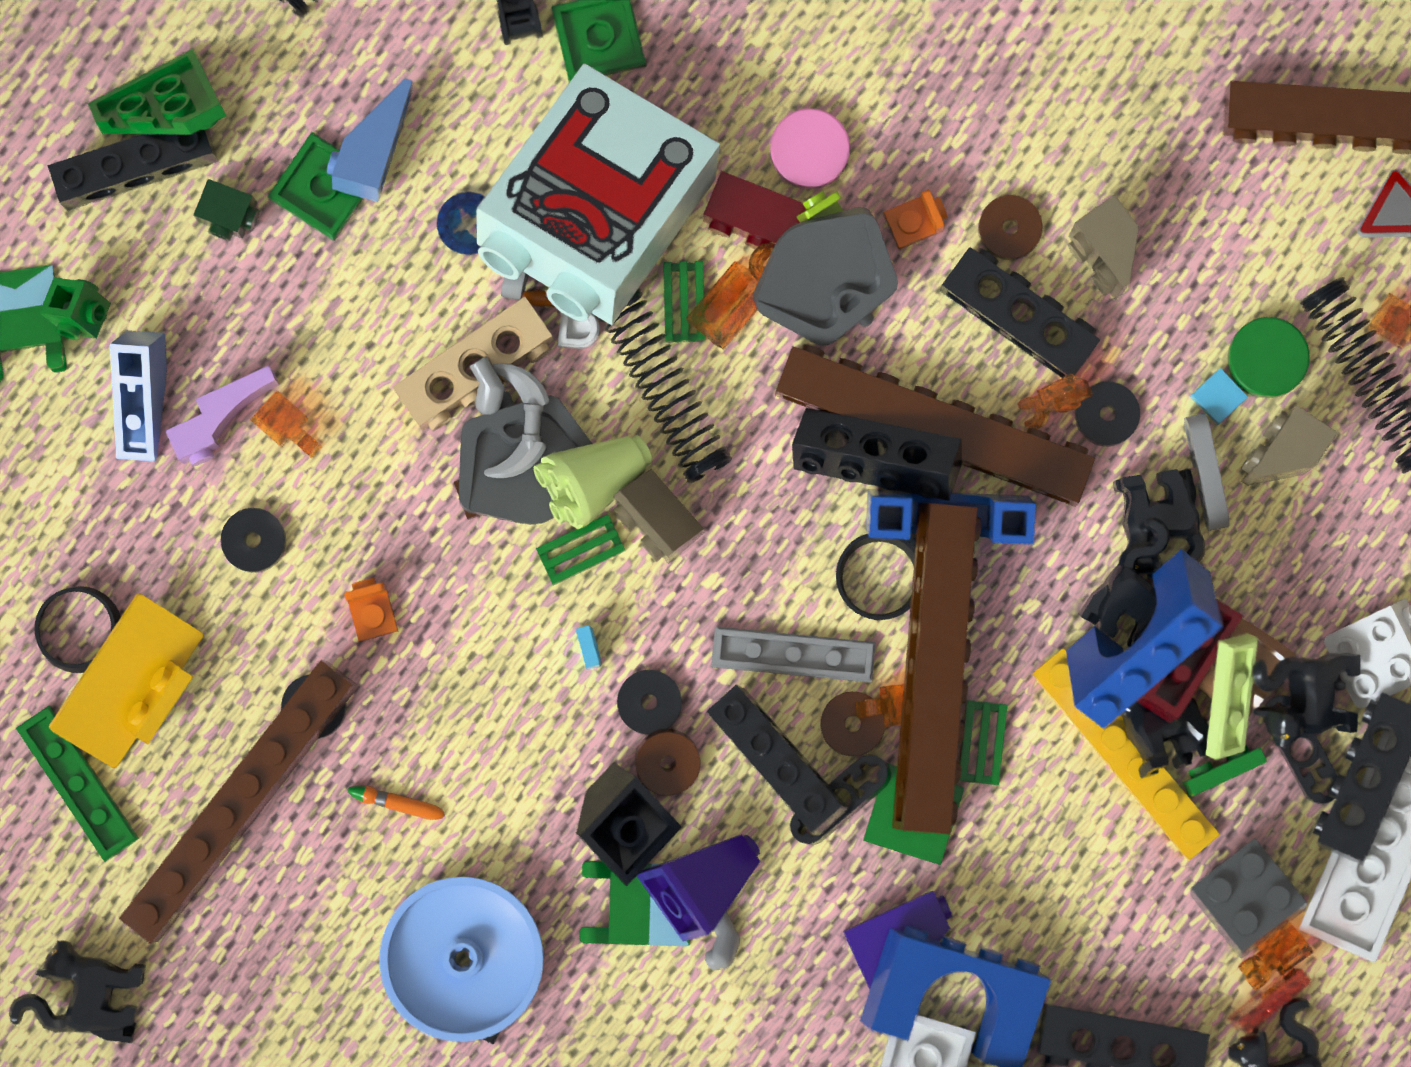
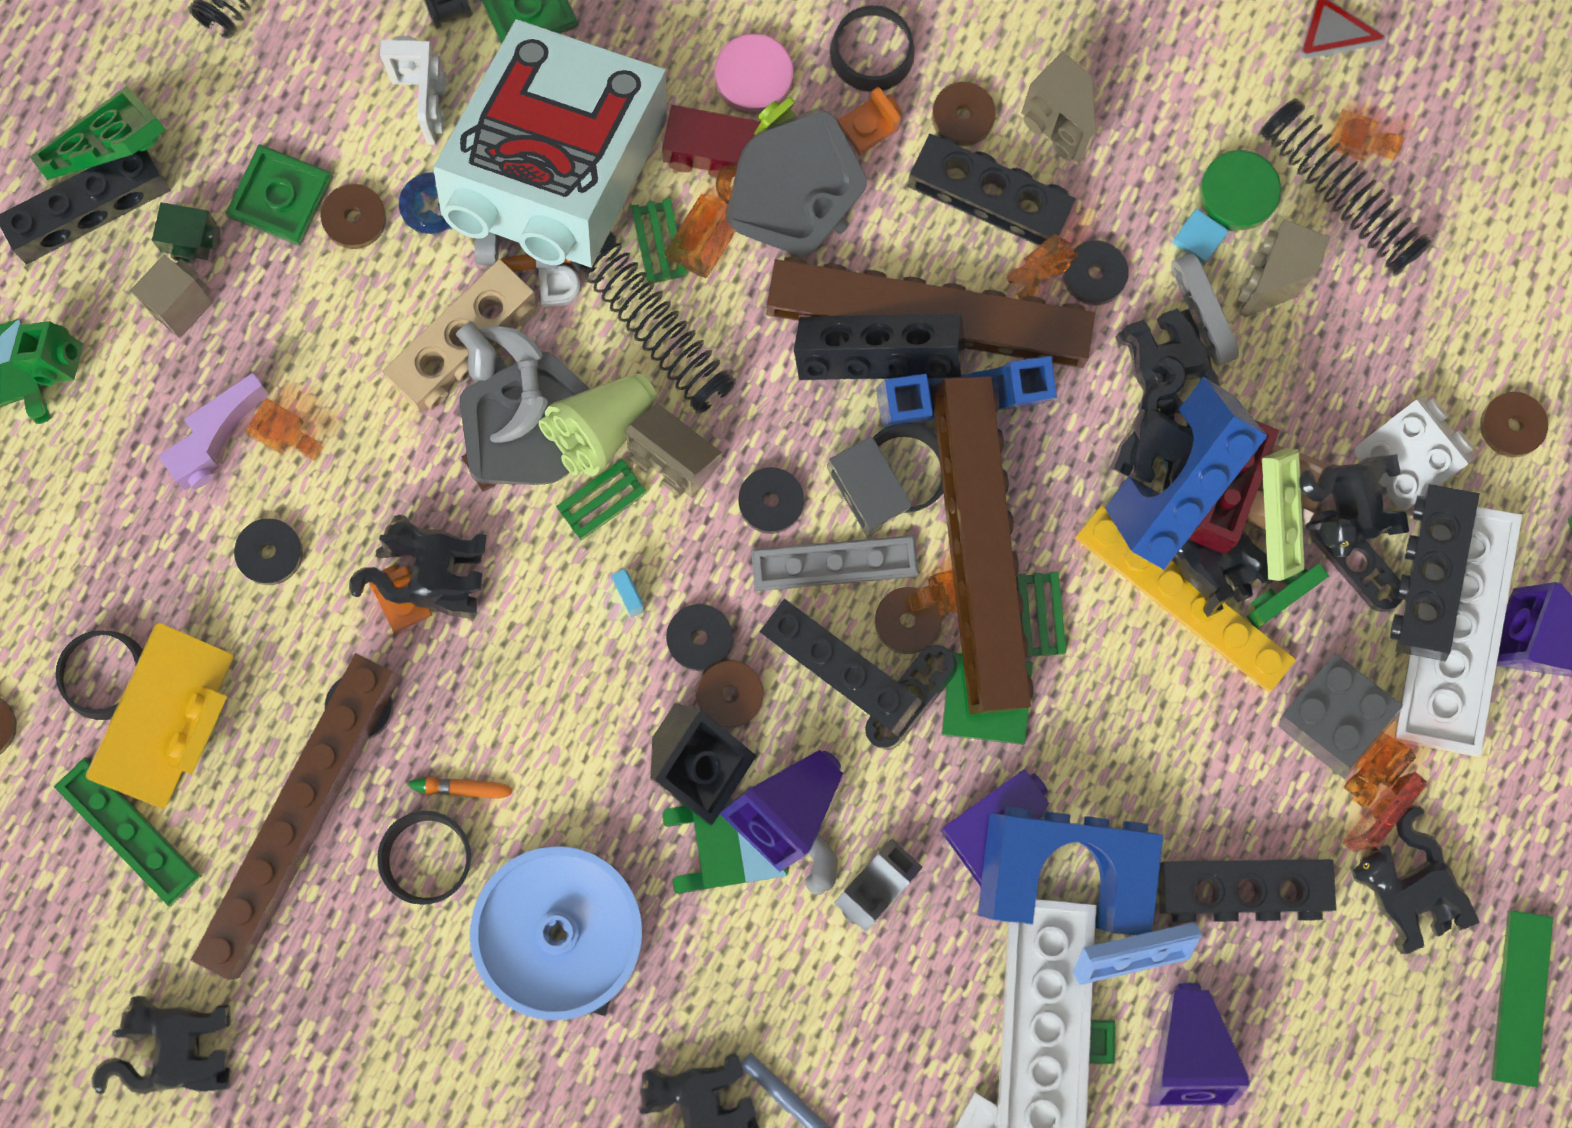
camera: 20 degrees left, 5 degrees down
medium blue slope [110,330,167,462] -> none
medium blue slope [327,79,412,202] -> none
none -> dark tan brick [130,254,213,339]
none -> reddish brown piece [320,184,387,249]
none -> black animal [349,514,486,619]
none -> black tyre [377,811,471,905]
none -> white bracket [380,36,446,145]
none -> black piece [738,467,804,534]
none -> dark grey panel [827,437,912,537]
none -> black tyre [830,5,915,92]
none -> dark grey brick [834,839,923,932]

